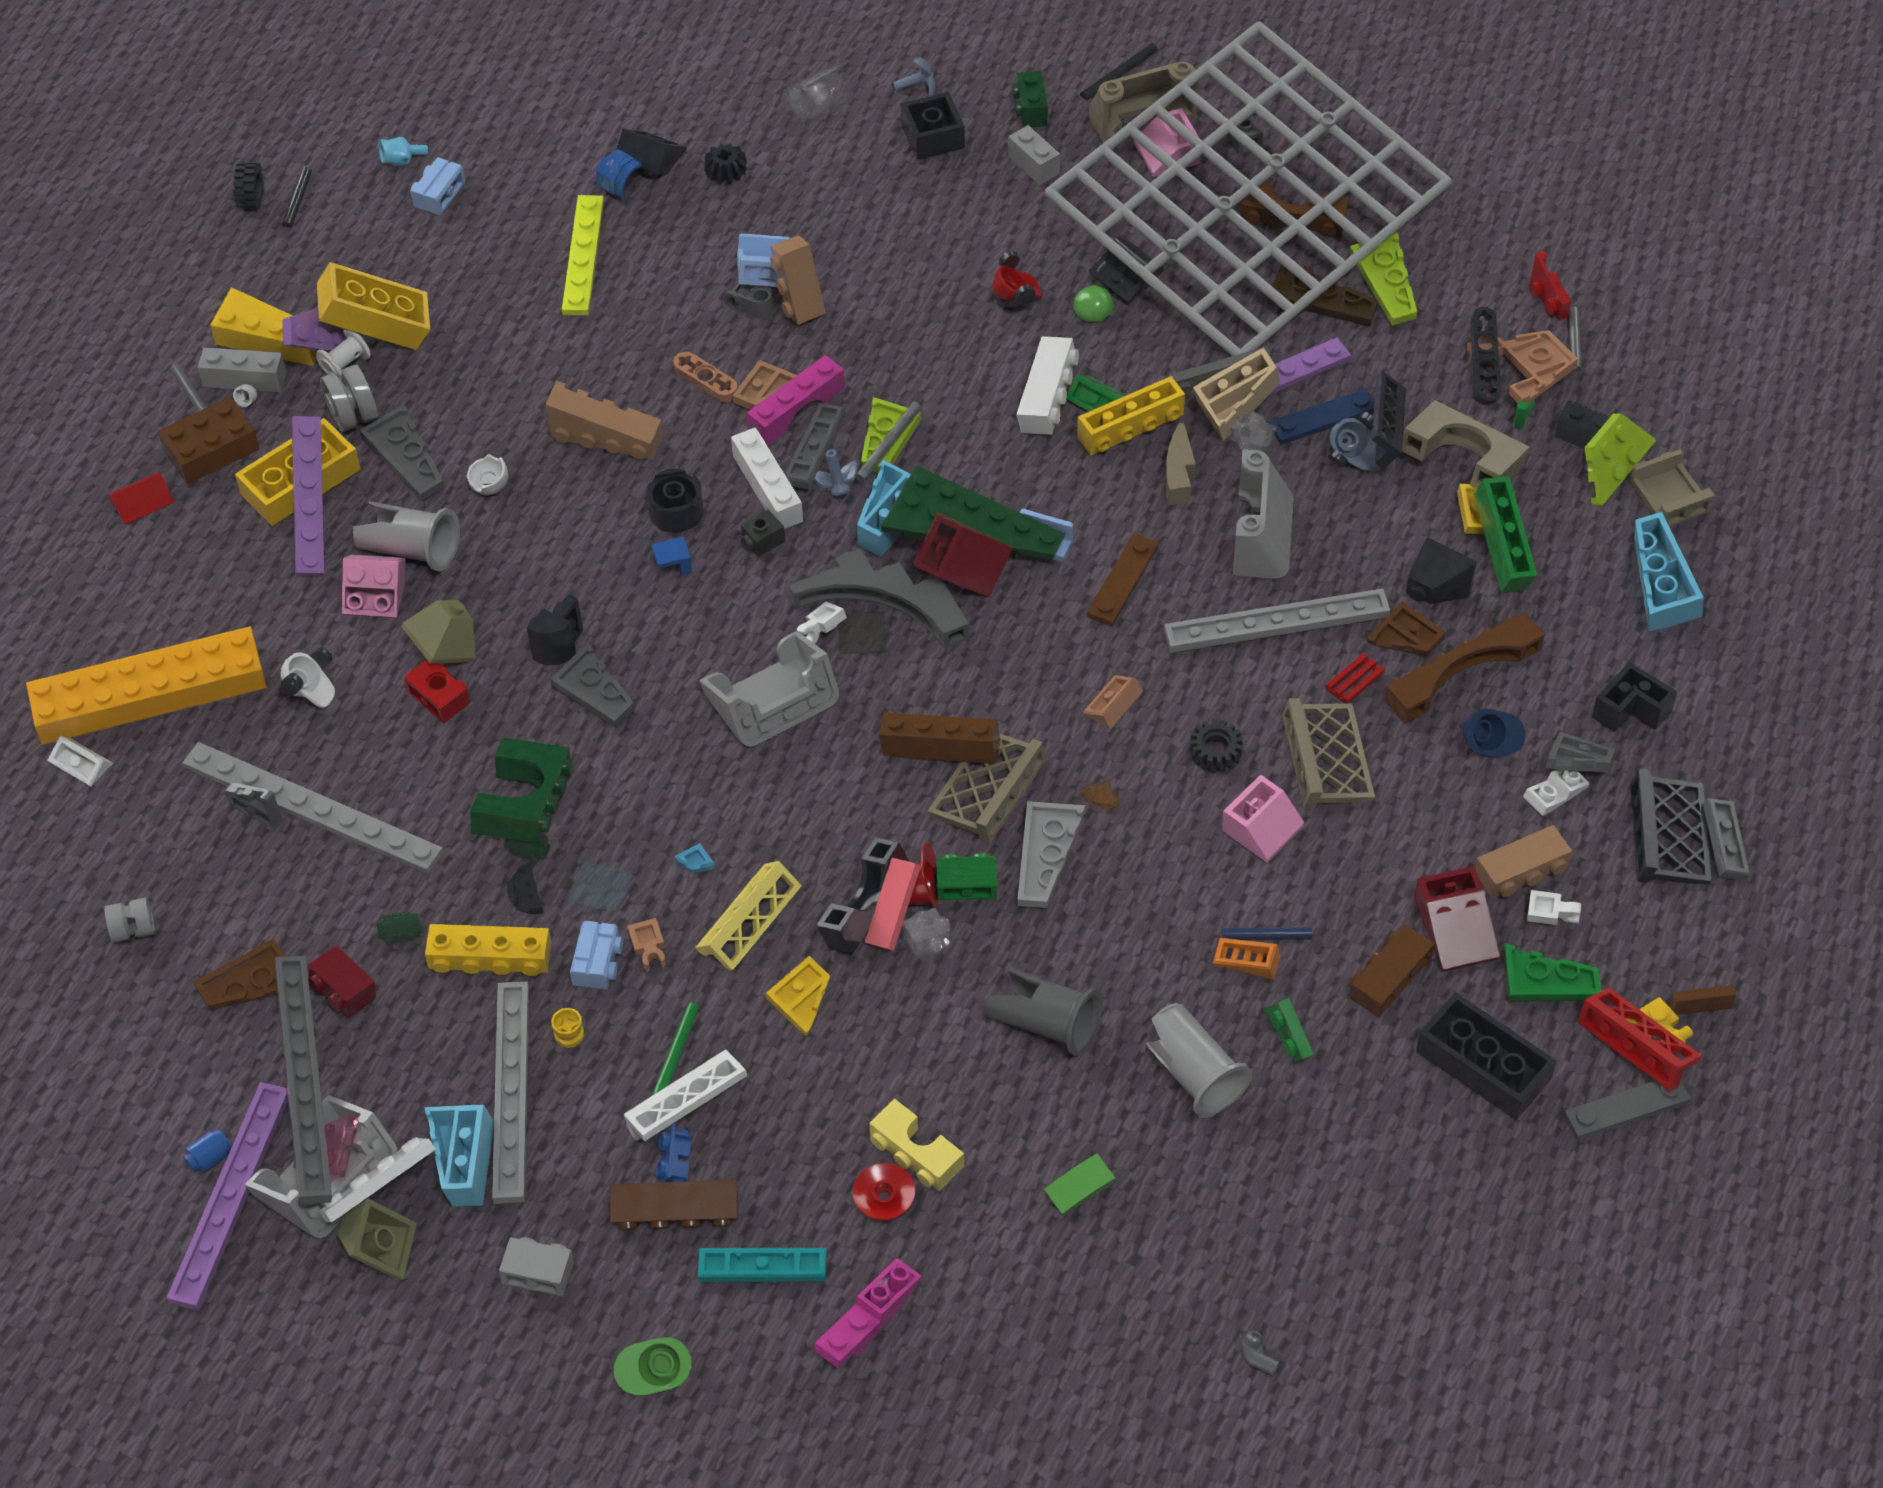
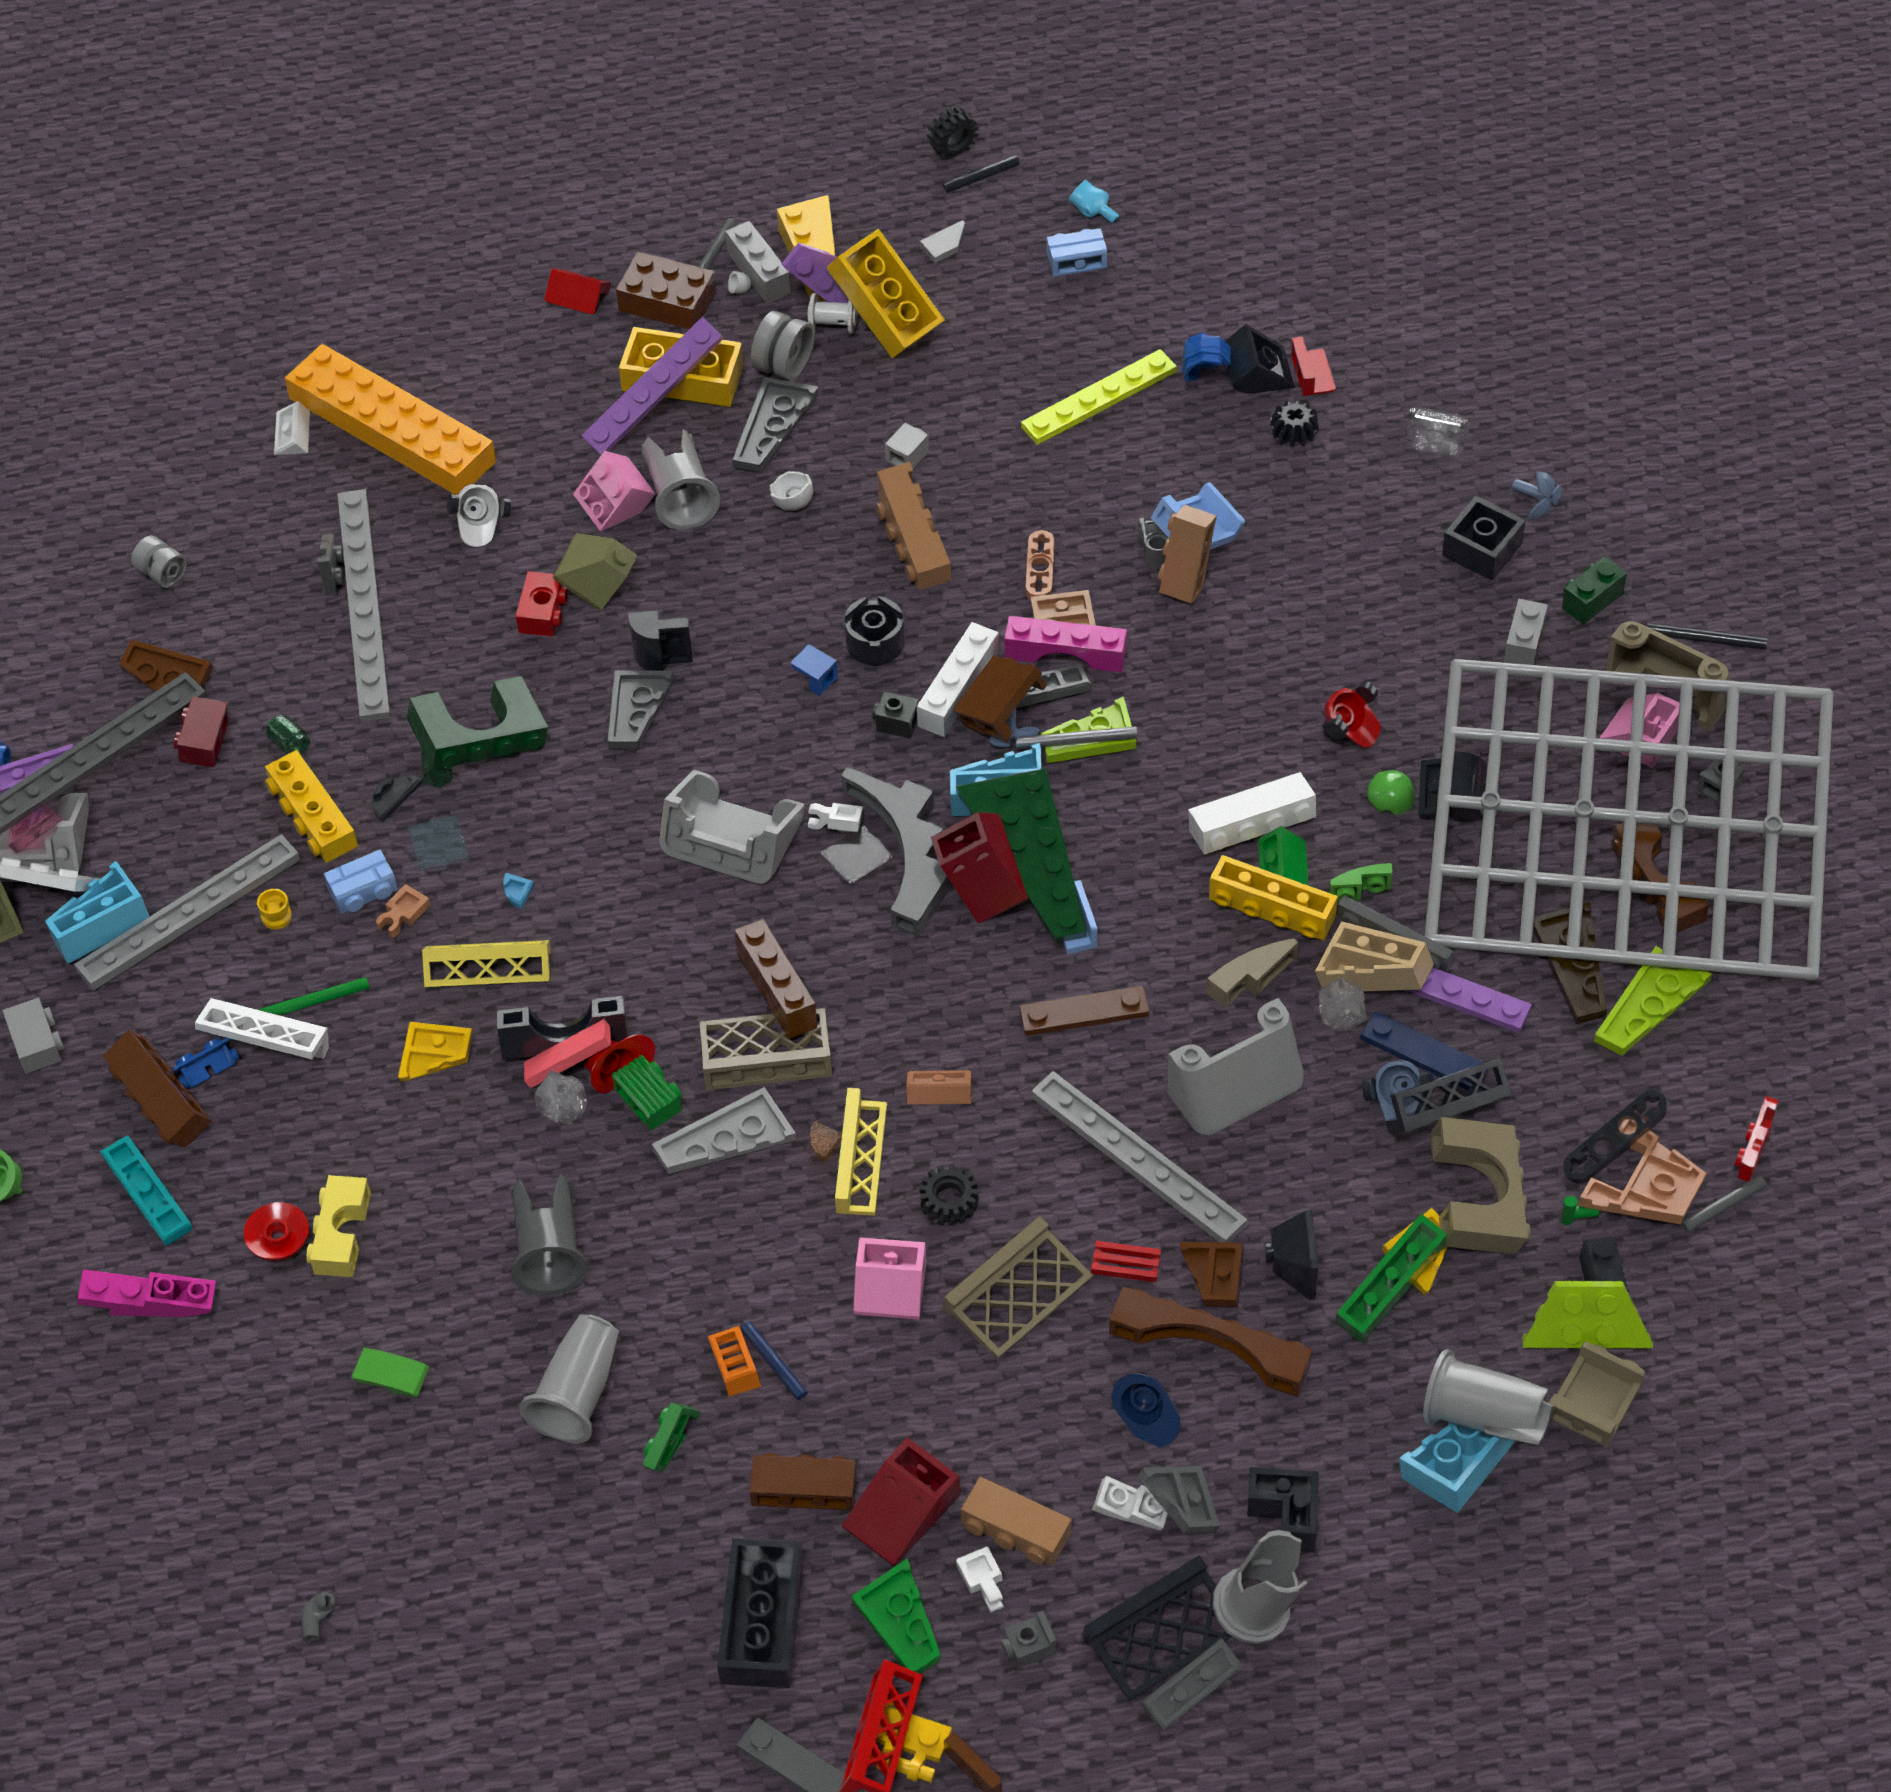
camera: 55 degrees right, 0 degrees up
none -> light yellow fence [835,1088,887,1216]
none -> light grey brick [885,423,929,468]
none -> tile [920,220,965,263]
none -> reddish brown panel [953,655,1047,742]
none -> dark grey brick [1001,1611,1057,1668]
none -> light grey piece [1213,1530,1308,1644]
none -> panel [1291,336,1336,396]
none -> bright green slope [1330,863,1392,902]
none -> light grey piece [1423,1349,1552,1445]

